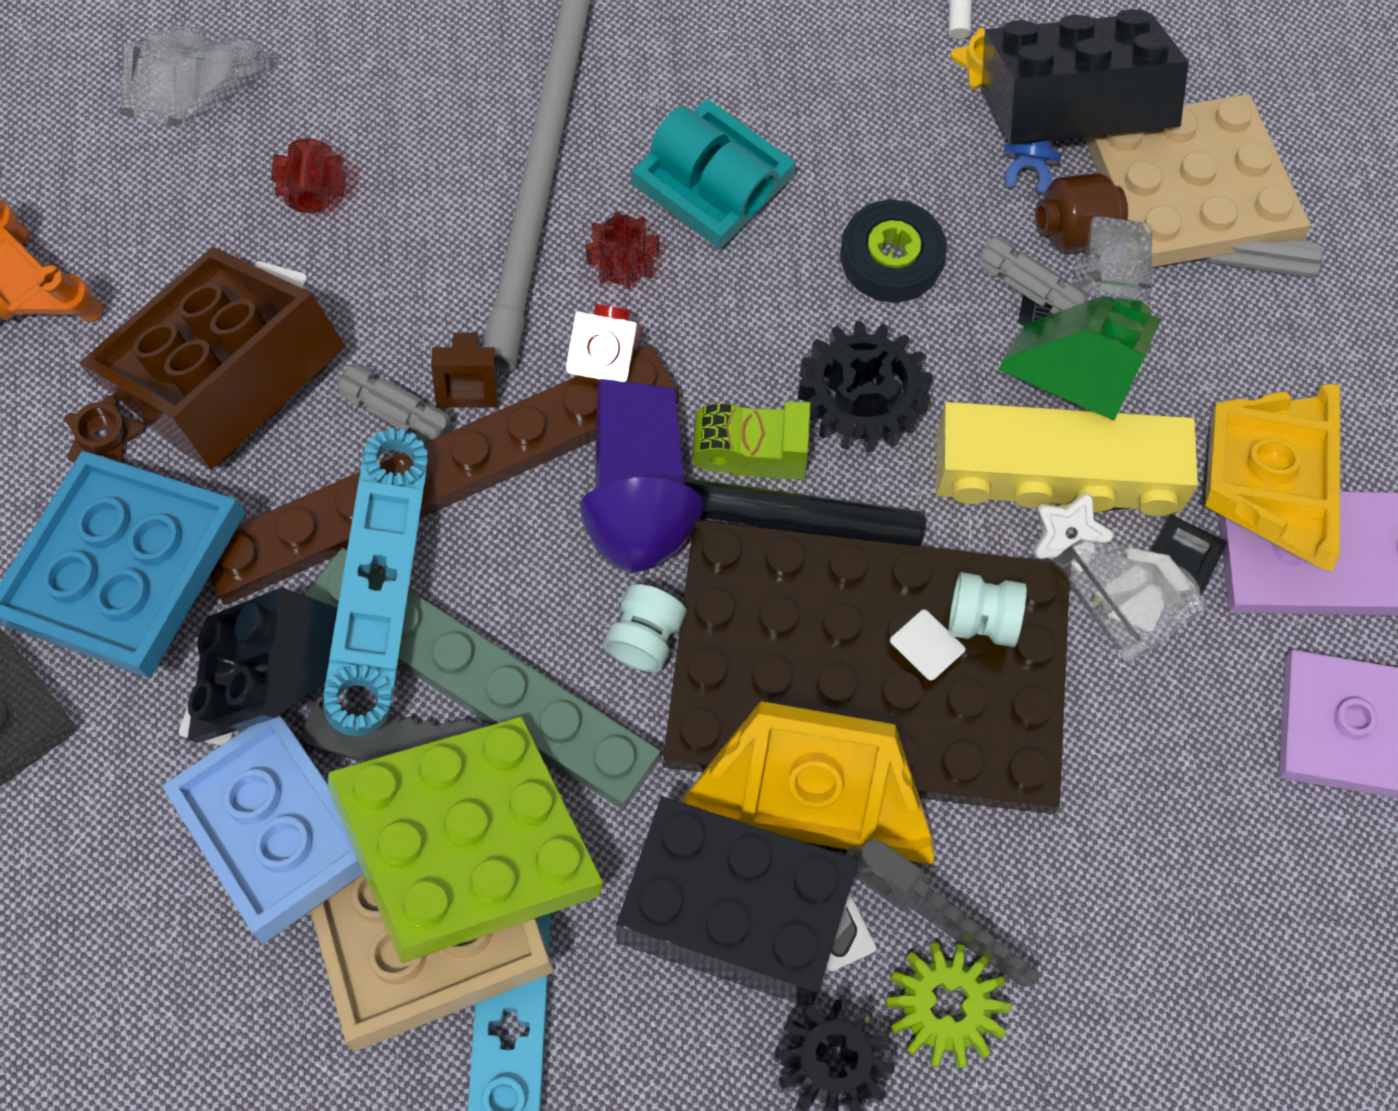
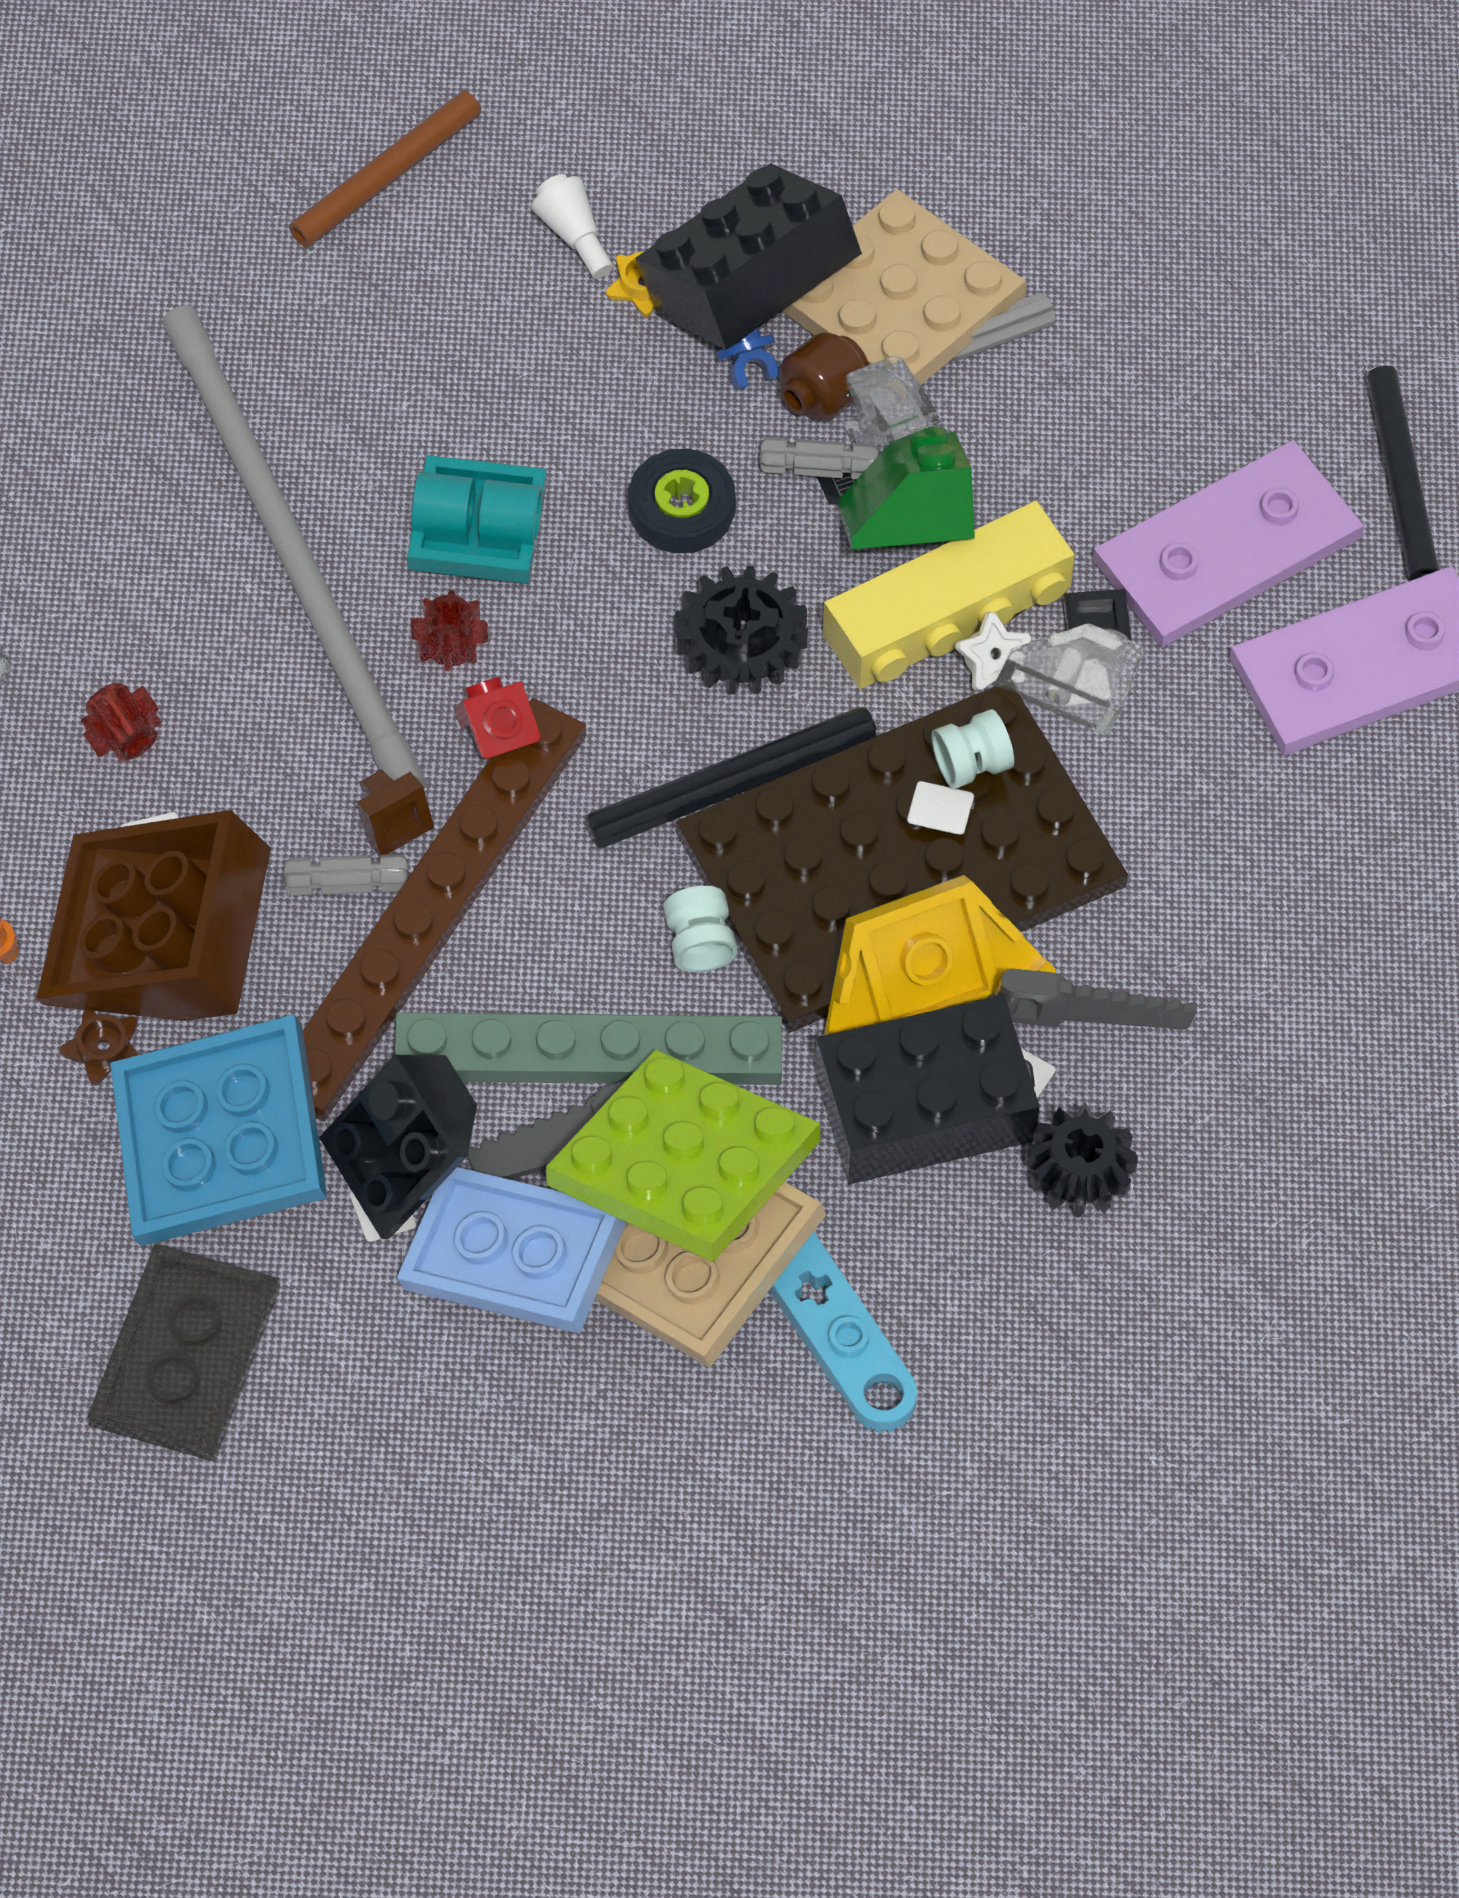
camera: 30 degrees left, 5 degrees down
medium azure piece [323,428,428,736] -> none
dark purple piece [580,379,704,574] -> none
lime leg [692,401,810,480] -> none
lime gear [886,942,1011,1069] -> none
yellow wing [1205,384,1340,571] -> none

